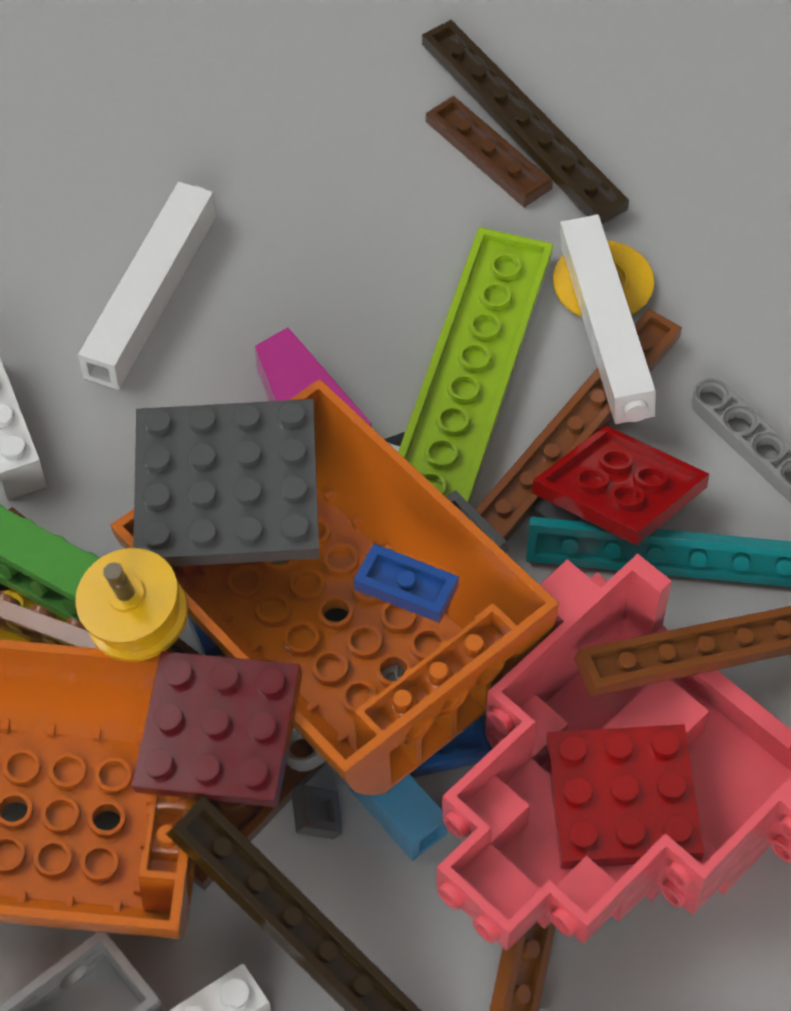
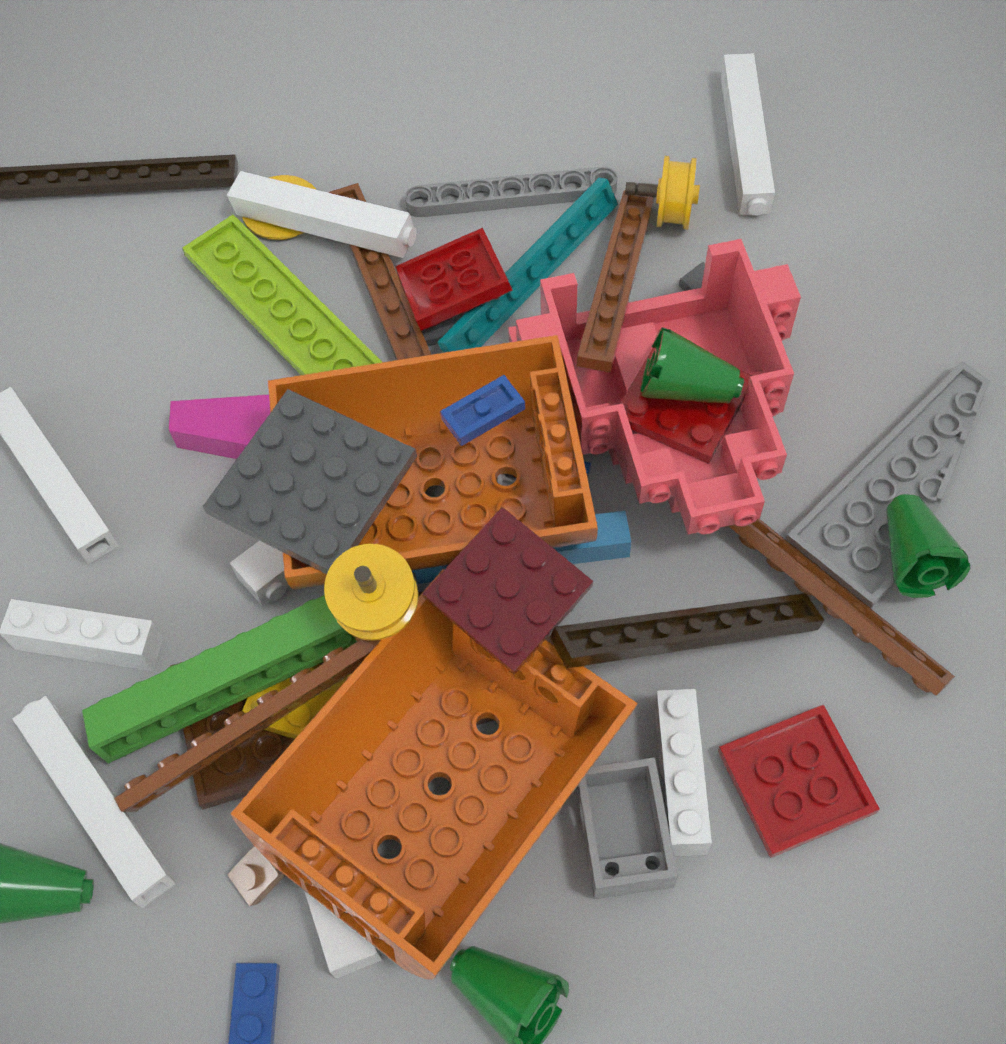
camera: 55 degrees left, 5 degrees up
reddish brown tile [426,95,553,208] -> none
none -> green cone [640,327,744,403]

